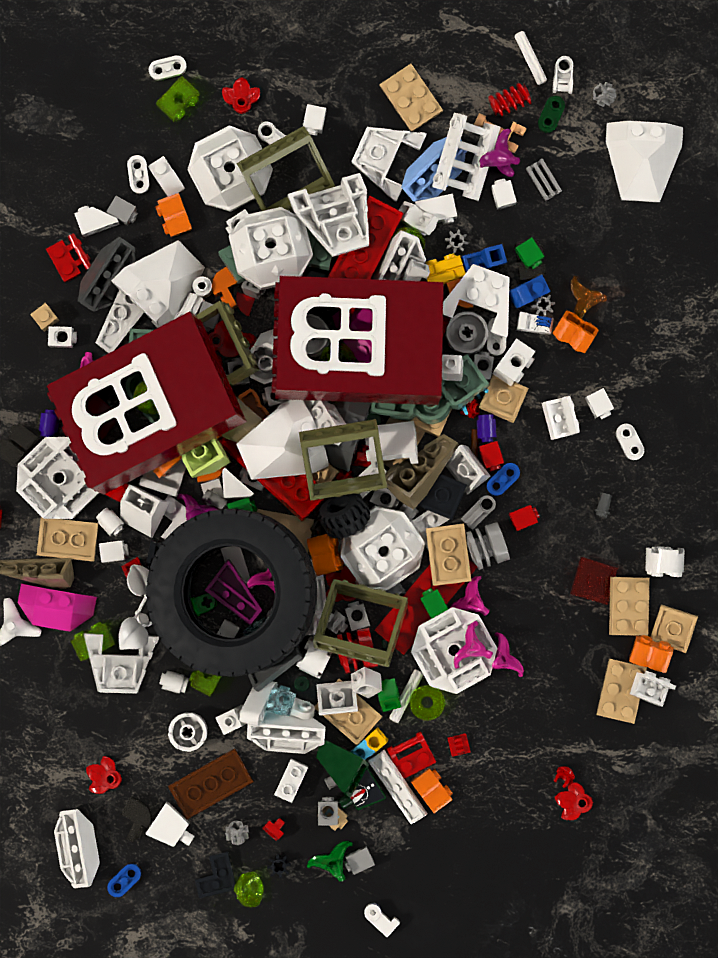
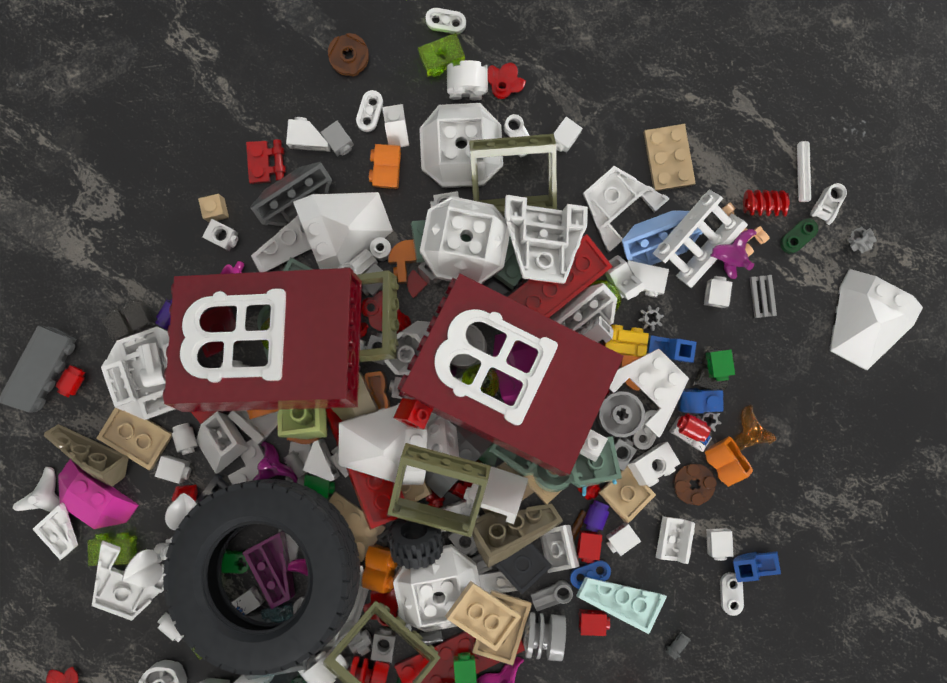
camera: 20 degrees right, 0 degrees up
none -> white wing [33,503,78,560]
none -> white piece [138,343,166,387]
none -> reddish brown plate [328,33,369,76]
none -> red brick [393,398,433,430]
none -> tan plate [445,581,521,651]
none -> white brick [447,60,488,100]
none -> light aqua wing [576,577,667,634]
none -> white brick [606,522,641,556]
none -> reddish brown plate [673,463,716,505]
none -> red brick [677,414,711,442]
none -> blue brick [733,551,781,583]

